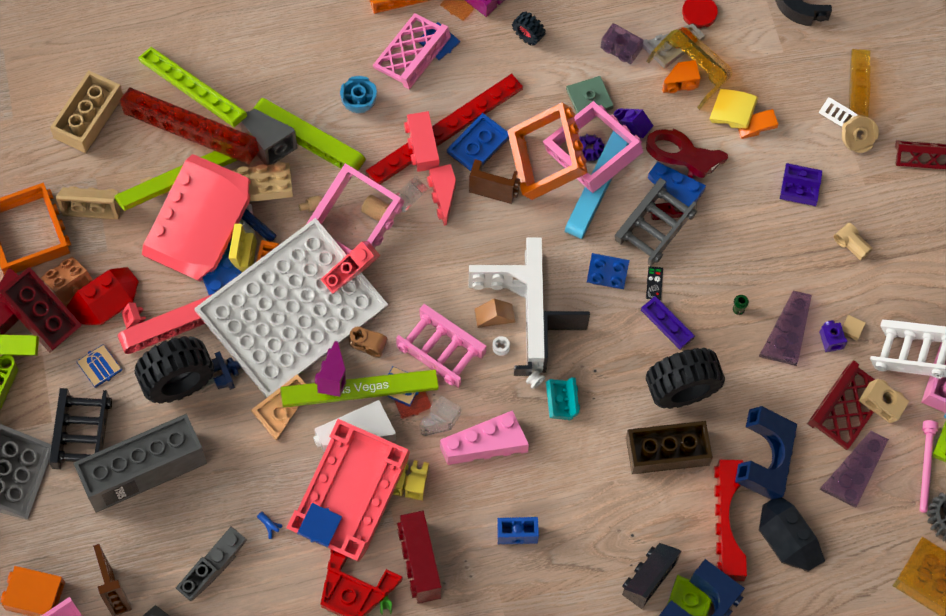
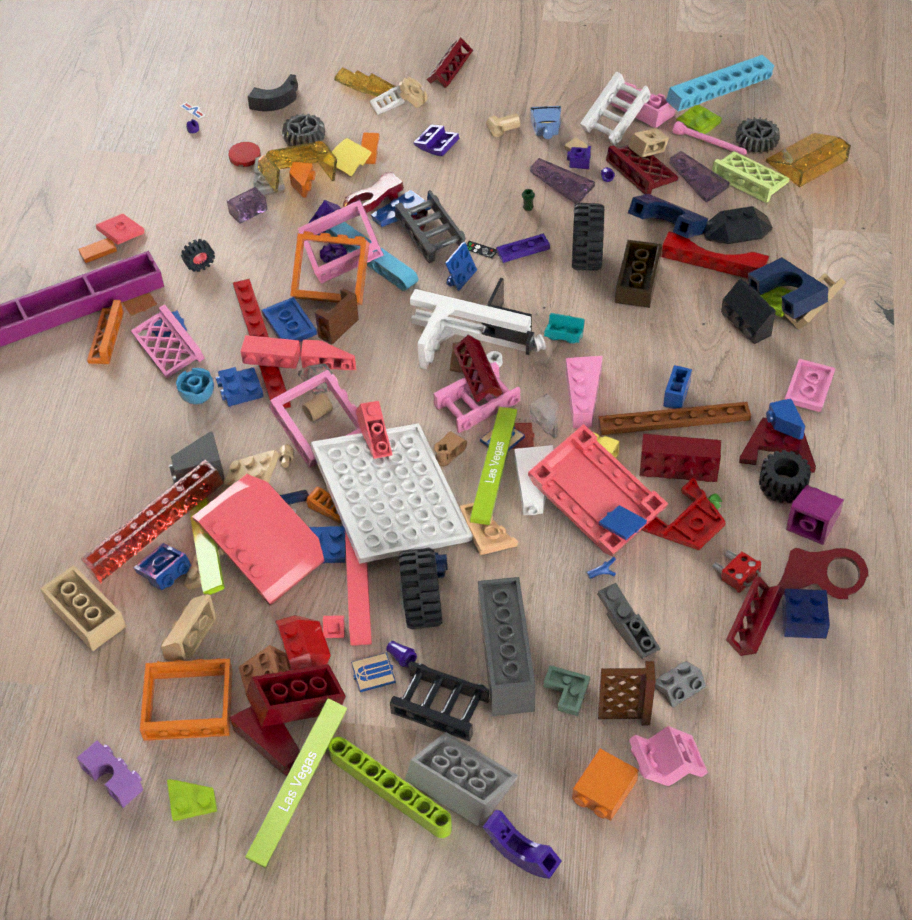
camera: 65 degrees left, 15 degrees down
lime tile [138,47,247,128] -> none
light yellow slope [229,224,257,272] -> none
lime beam [252,98,366,171] -> none
magenta slope [315,341,346,397] -> none
sand green plate [566,76,614,114] -> none
none -> blue plate [133,543,192,591]
none -> blue plate [216,367,264,407]
none -> dark grey gear [282,113,326,150]
none -> dark purple cone [386,641,417,668]
none -> dark red fence [453,334,503,402]
none -> medium blue torso [531,106,561,139]
none -> sand green plate [543,665,591,716]
none -> dark orange plate [598,402,751,435]
none -> dark purple hinge [600,167,615,182]
none -> yellowish green fence [711,151,790,203]

